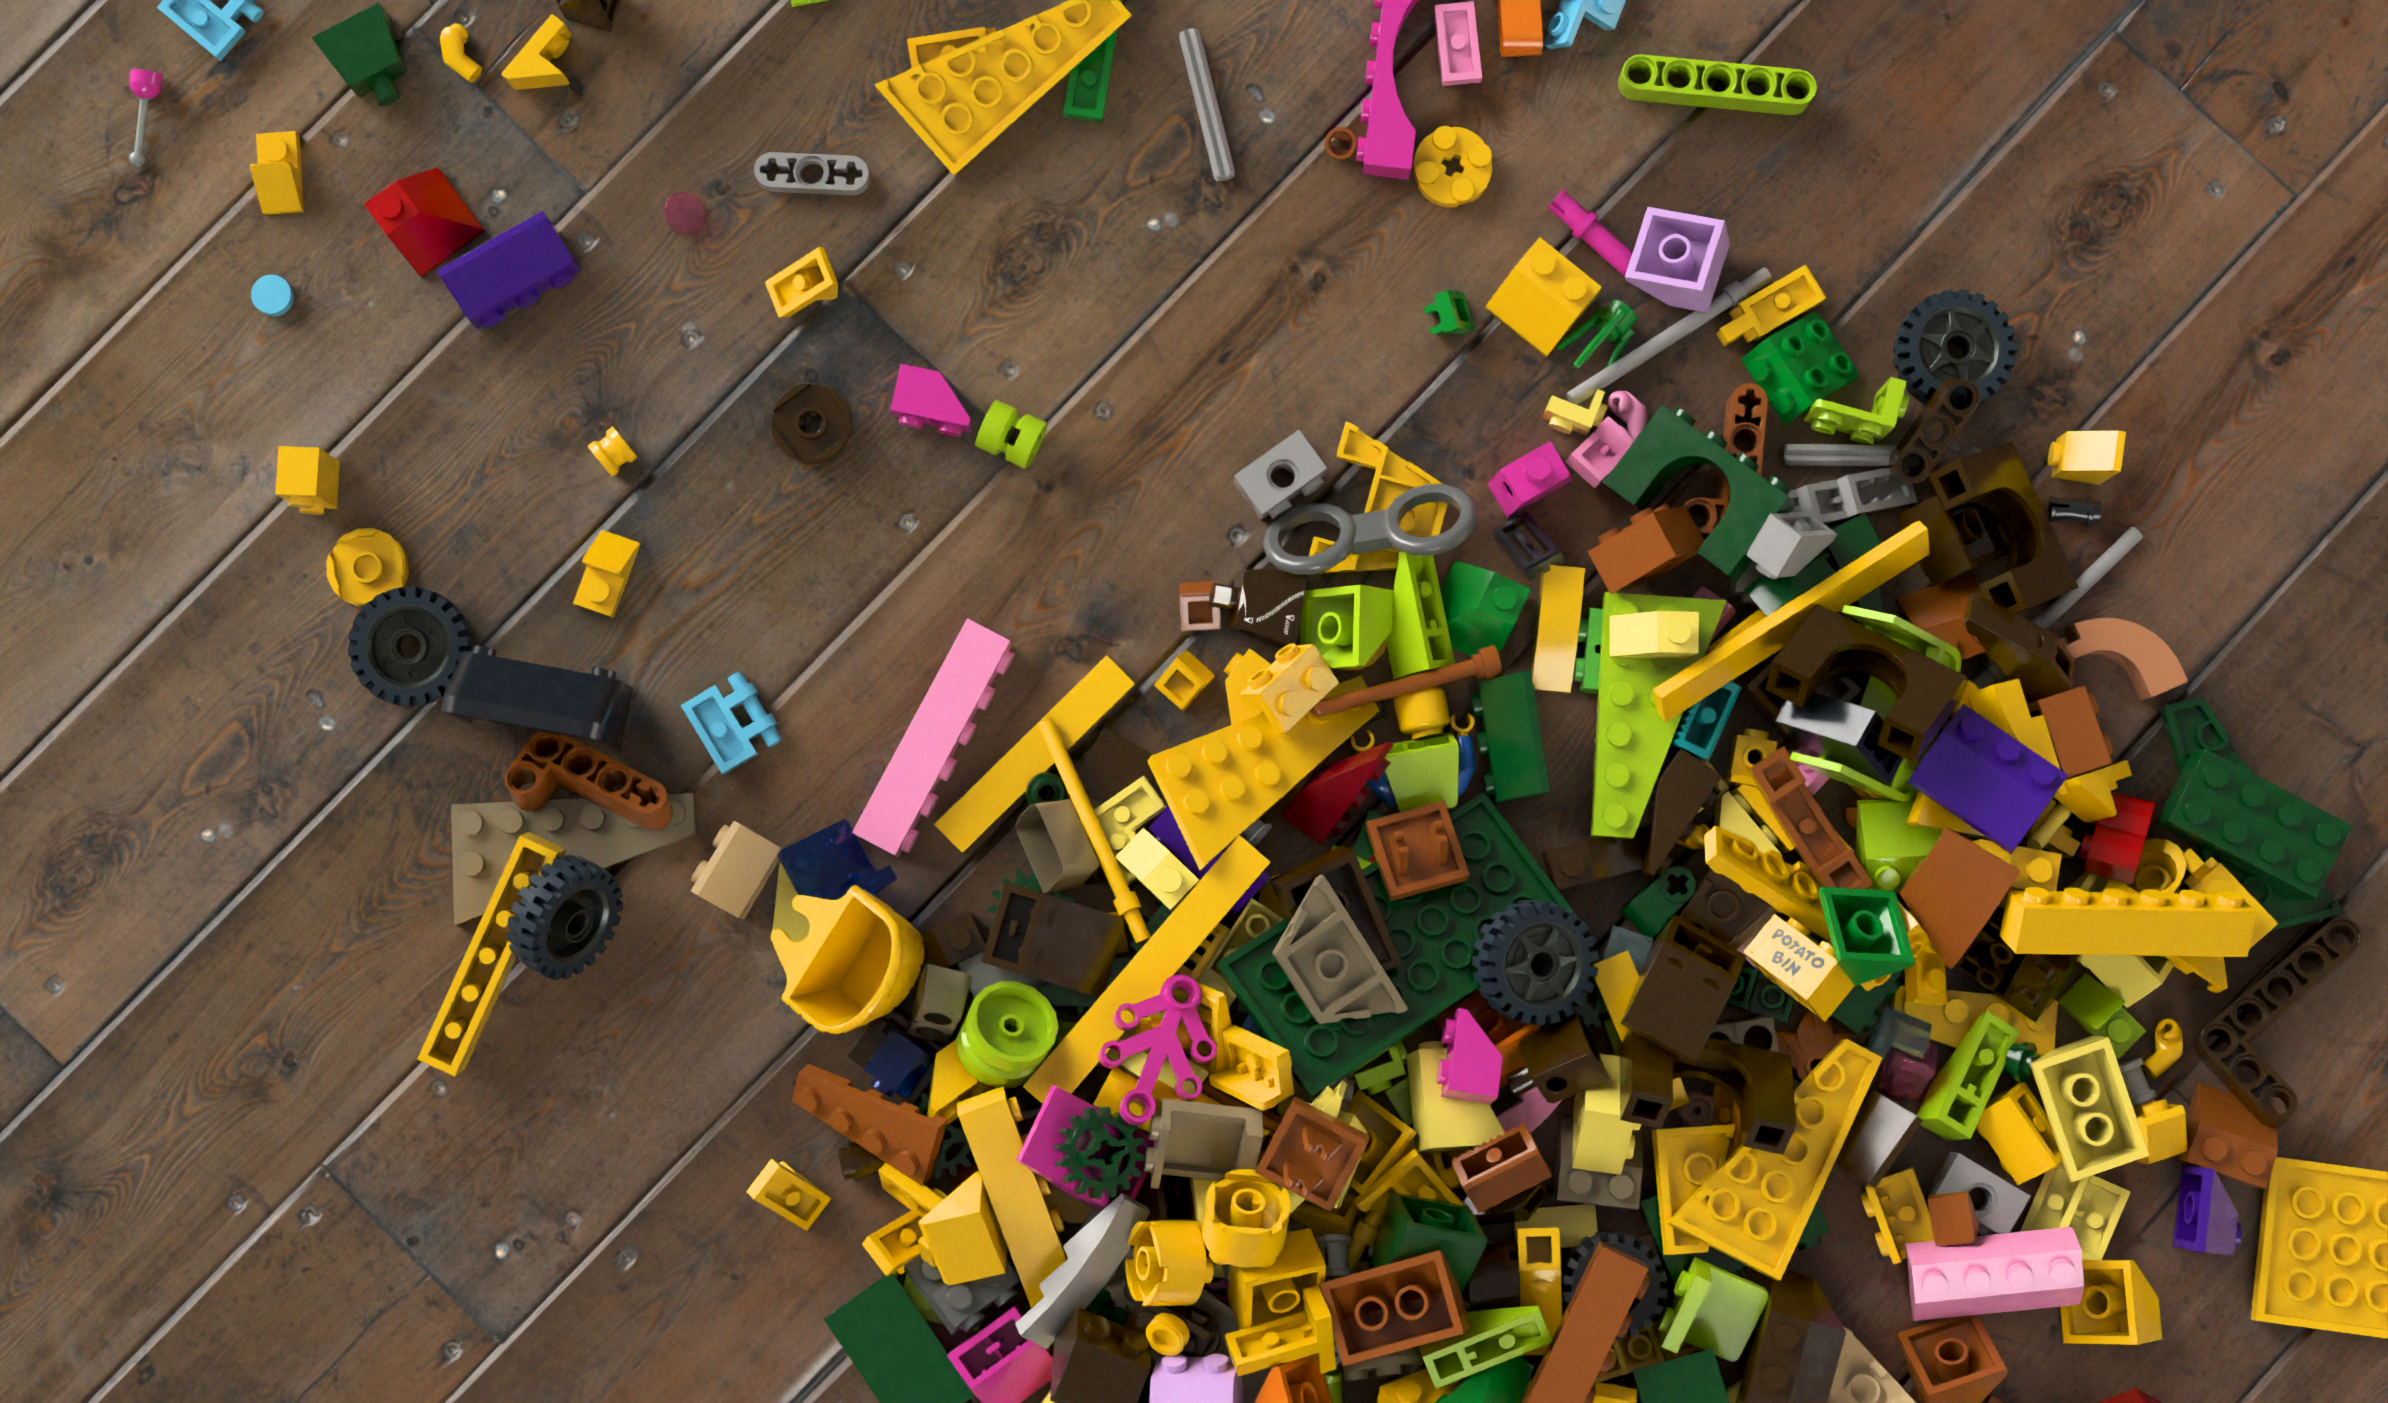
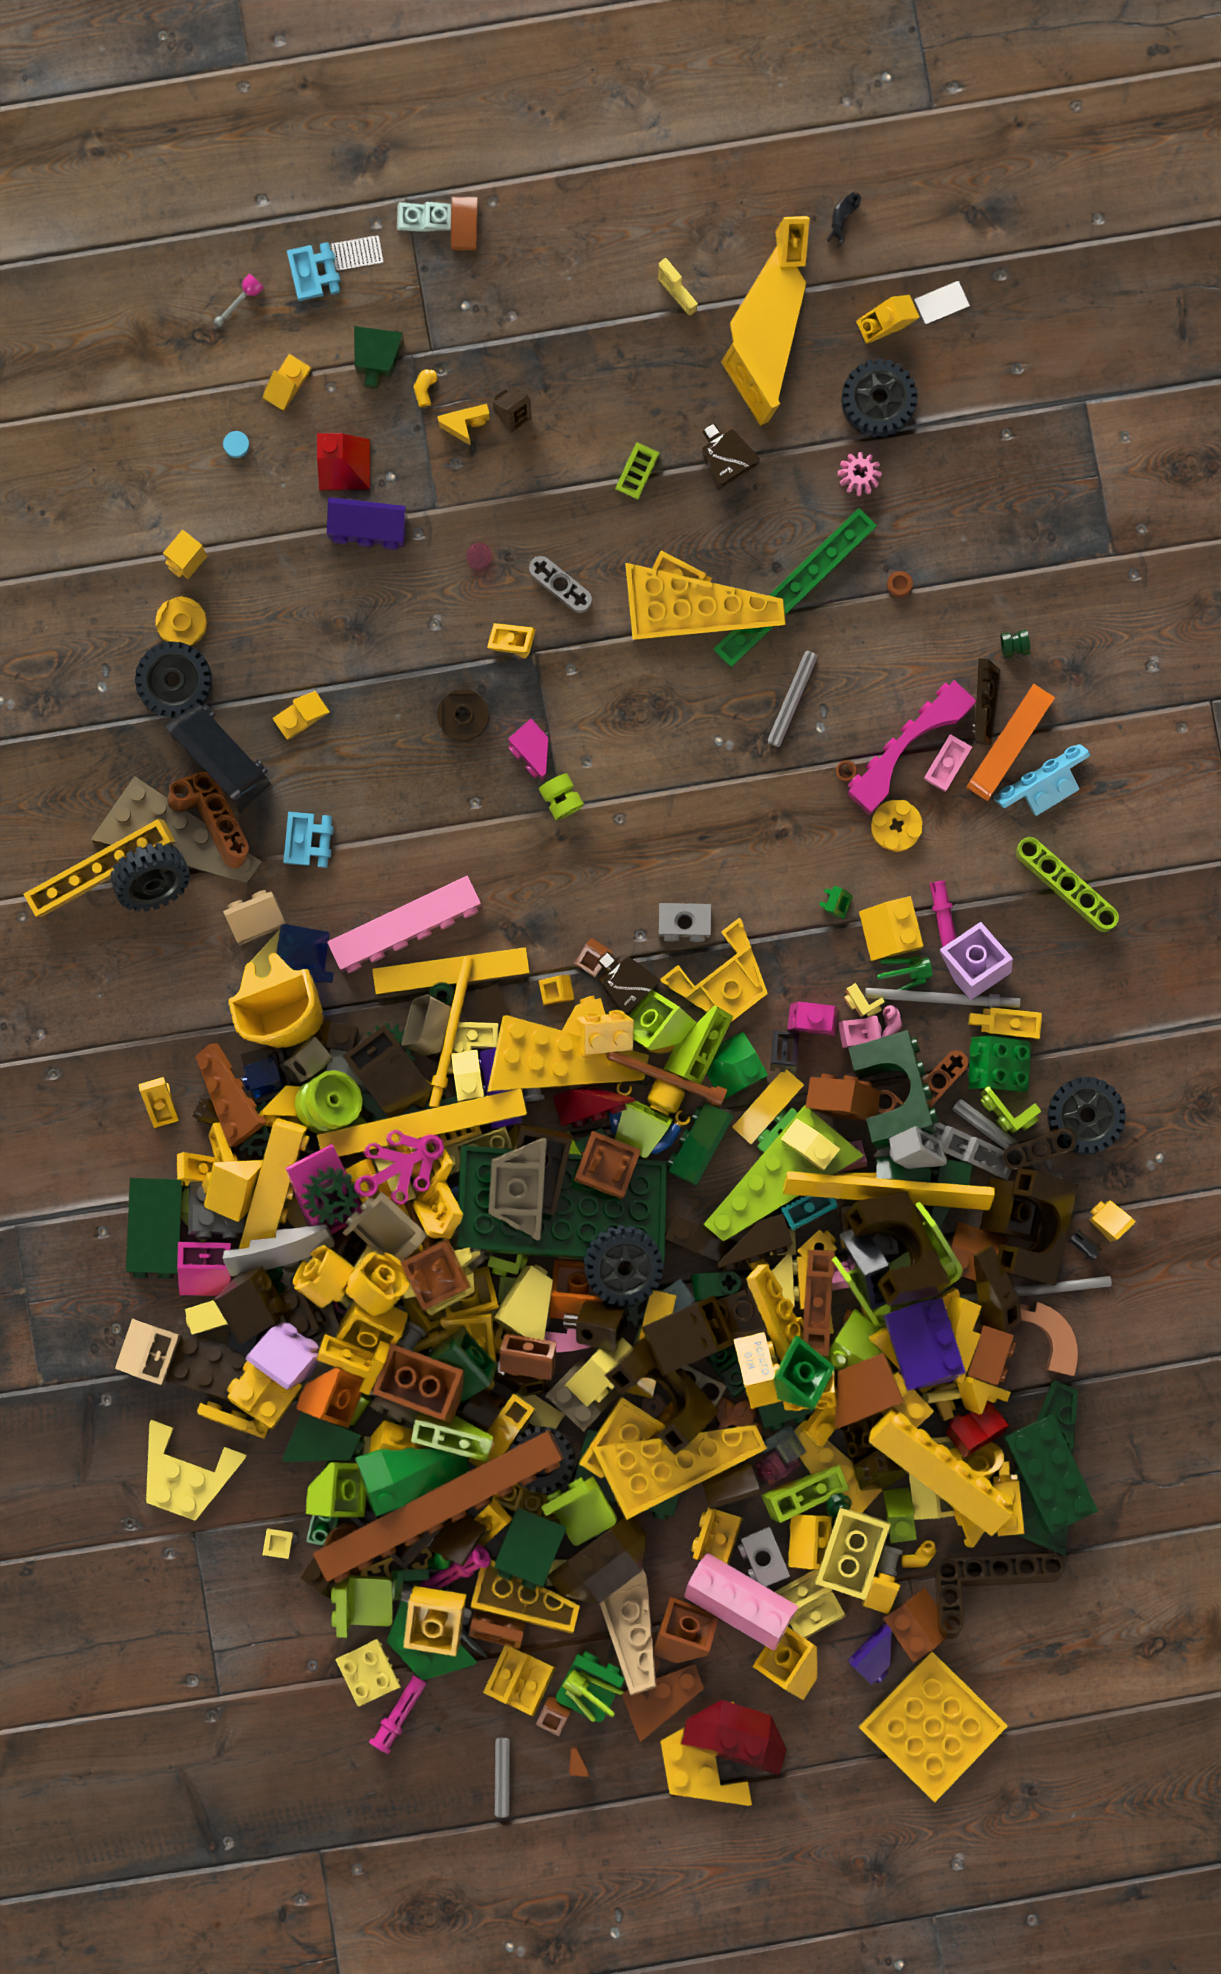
camera: 35 degrees right, 0 degrees up
yellow wheel [588,426,638,477] -> none
yellow tile [1146,1313,1190,1356] -> none
dark grey bar [1263,484,1478,575] -> none
dark pink slope [1436,1008,1503,1105] -> none
dark orange slope [1927,1191,1980,1247] -> none

